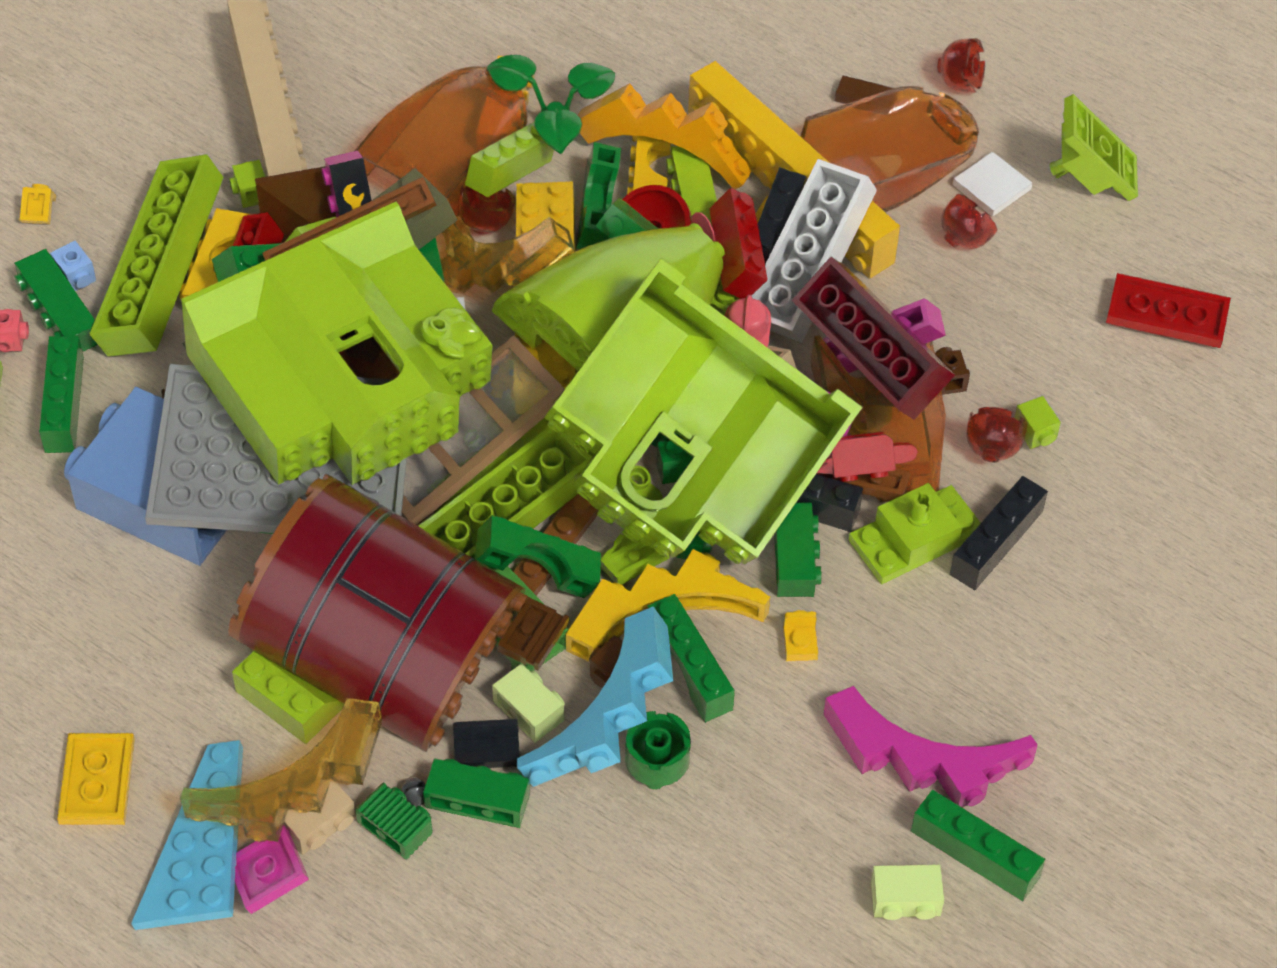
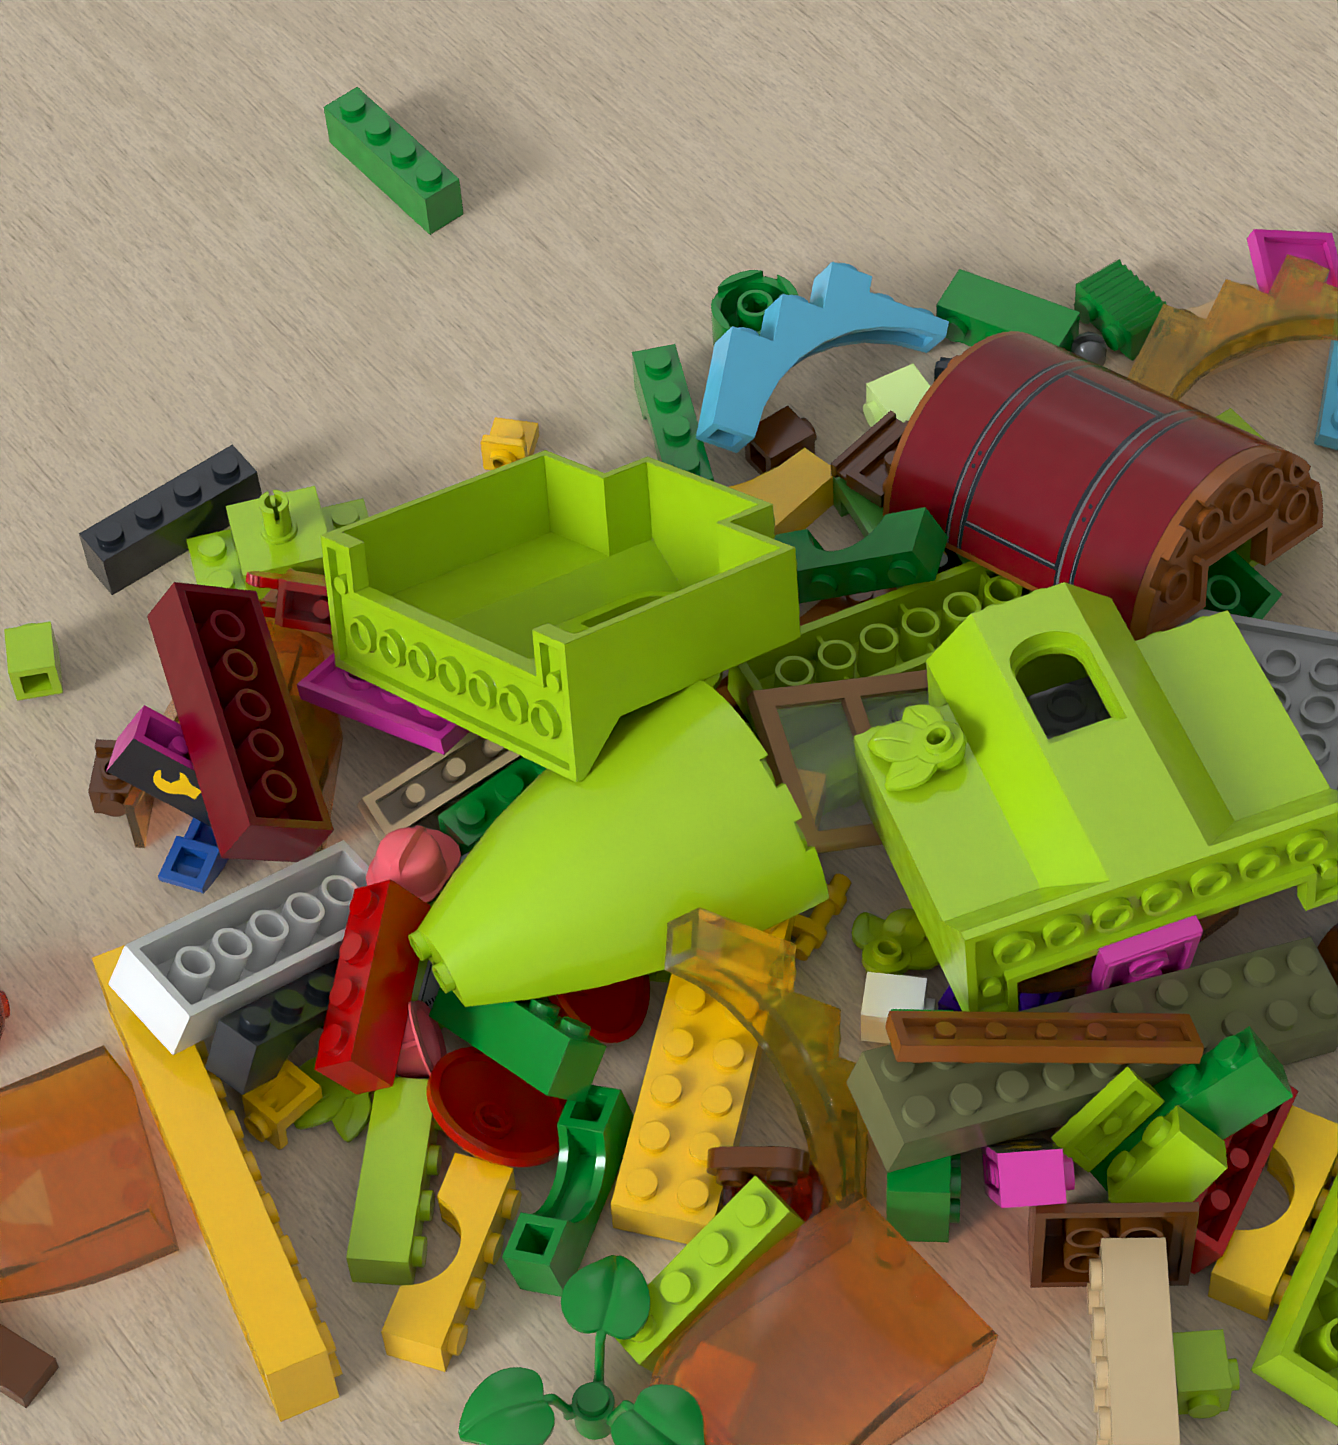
camera: 160 degrees left, 0 degrees up
light orange arch [578,83,752,190] -> none
dark pink arch [823,685,1038,807] -> none
yellowish green brick [871,865,944,920] -> none
clear red cylinder [966,407,1028,463] -> none
none -> reddish brown plate [706,1146,810,1187]
none -> lime brick [1107,1105,1228,1203]

